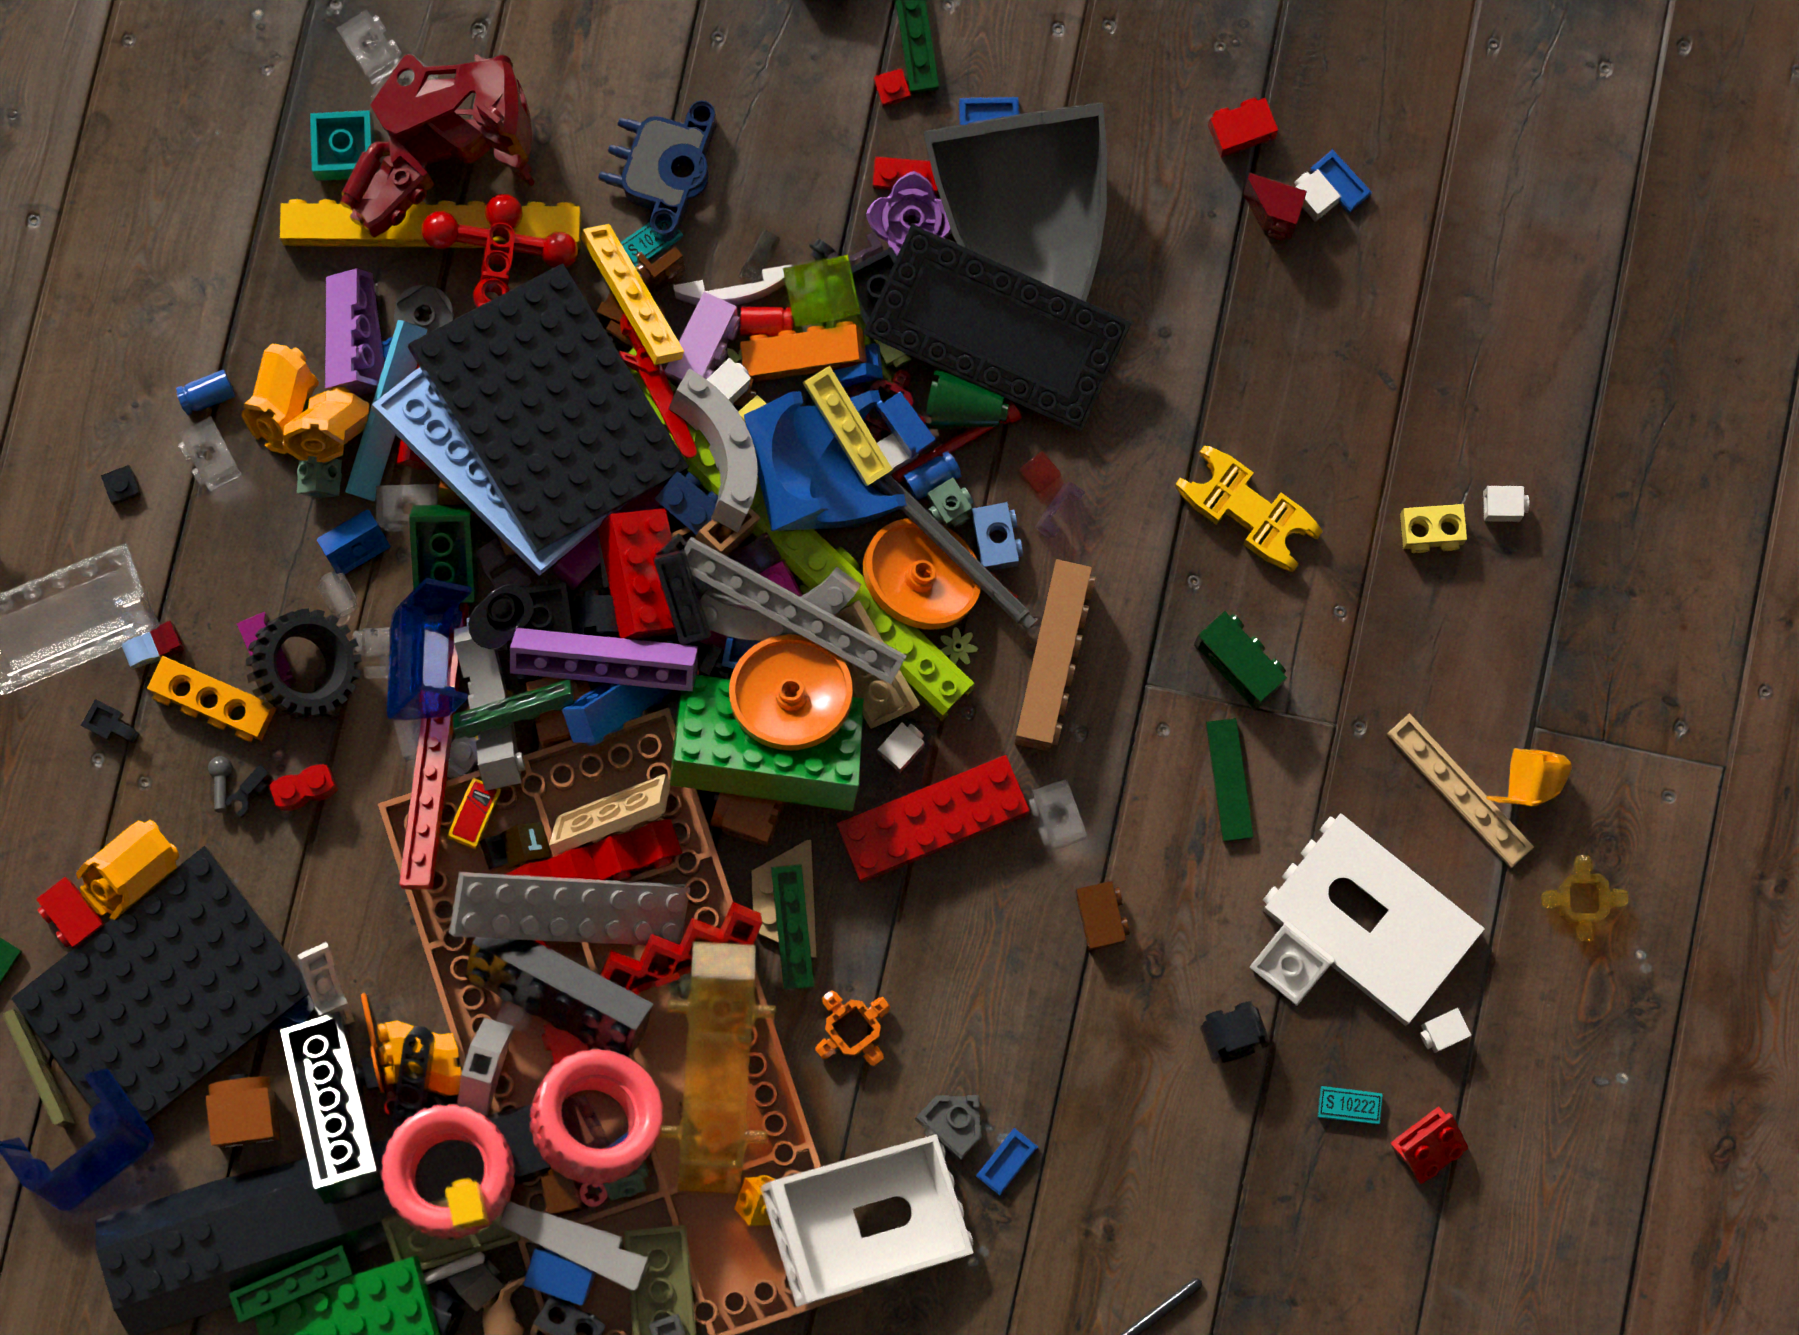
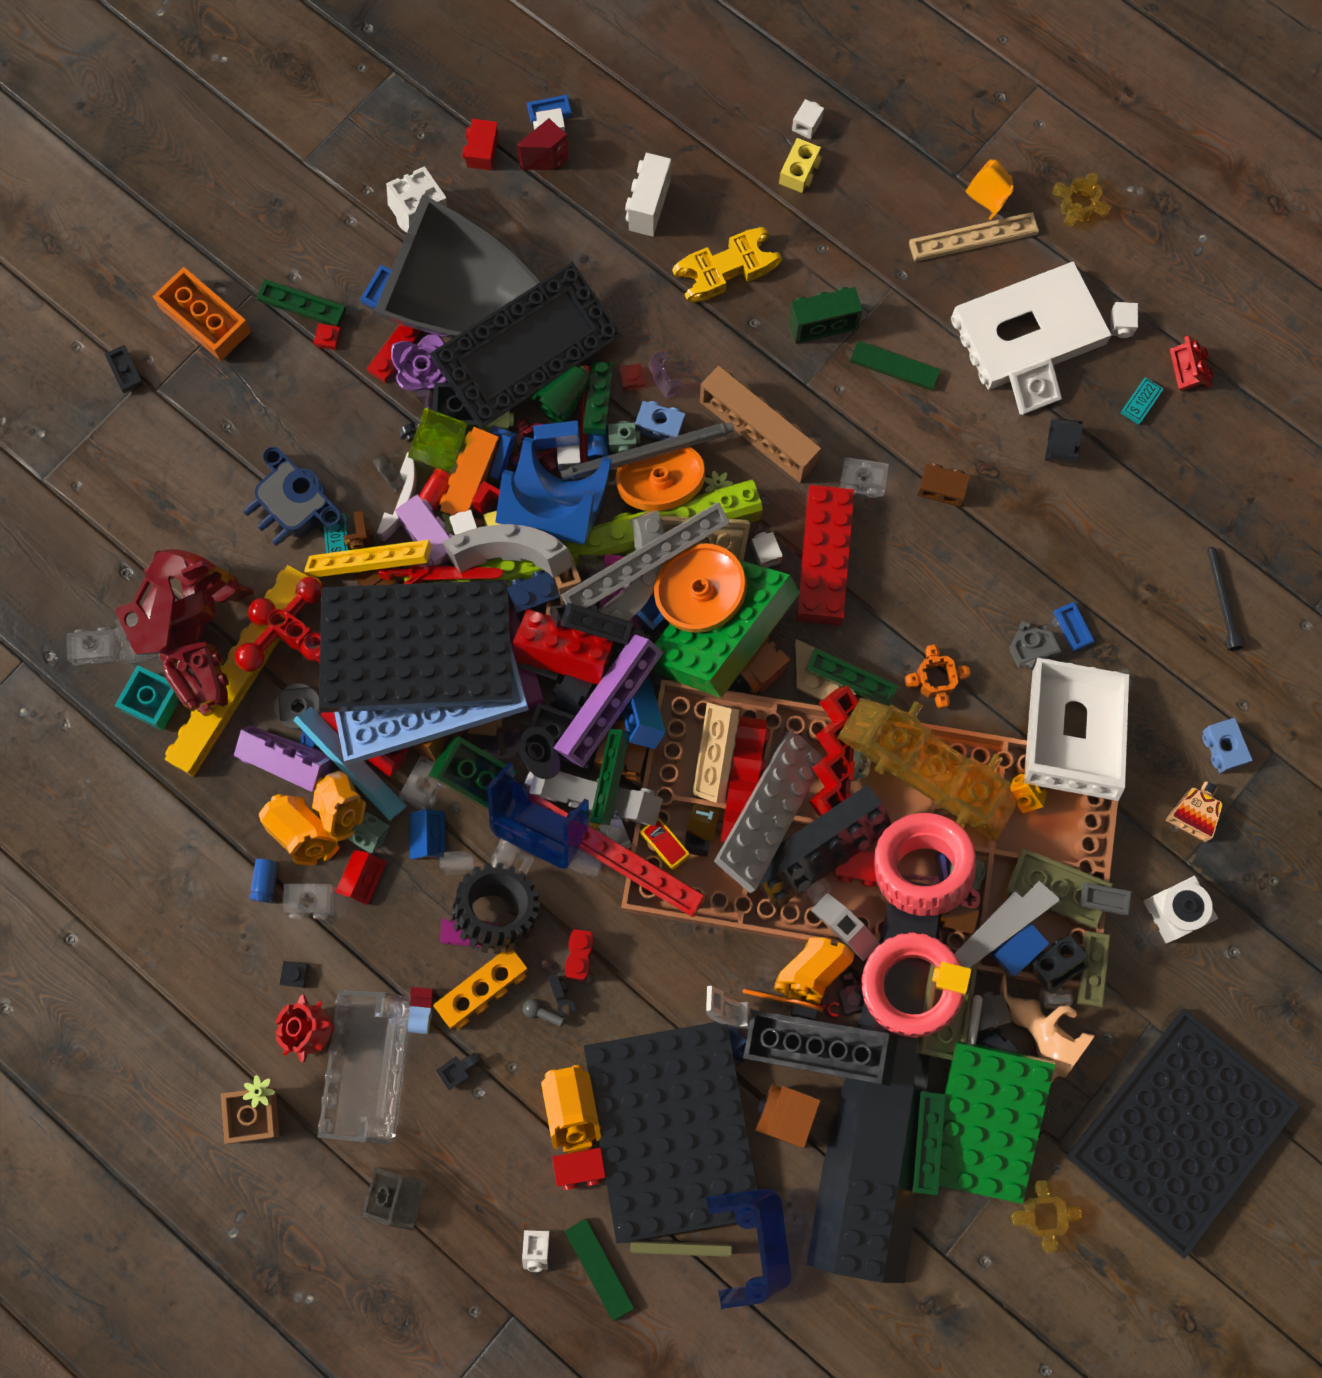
camera: 60 degrees left, 5 degrees down
black beam [393,1026,435,1129] -> none
light yellow plate [803,366,893,486] -> none
none -> red brick [275,995,334,1062]
none -> red panel [336,850,387,905]
none -> white piece [386,166,447,232]
none -> red panel [472,481,500,519]
none -> dark green plate [583,361,613,435]
none -> white brick [625,153,671,236]

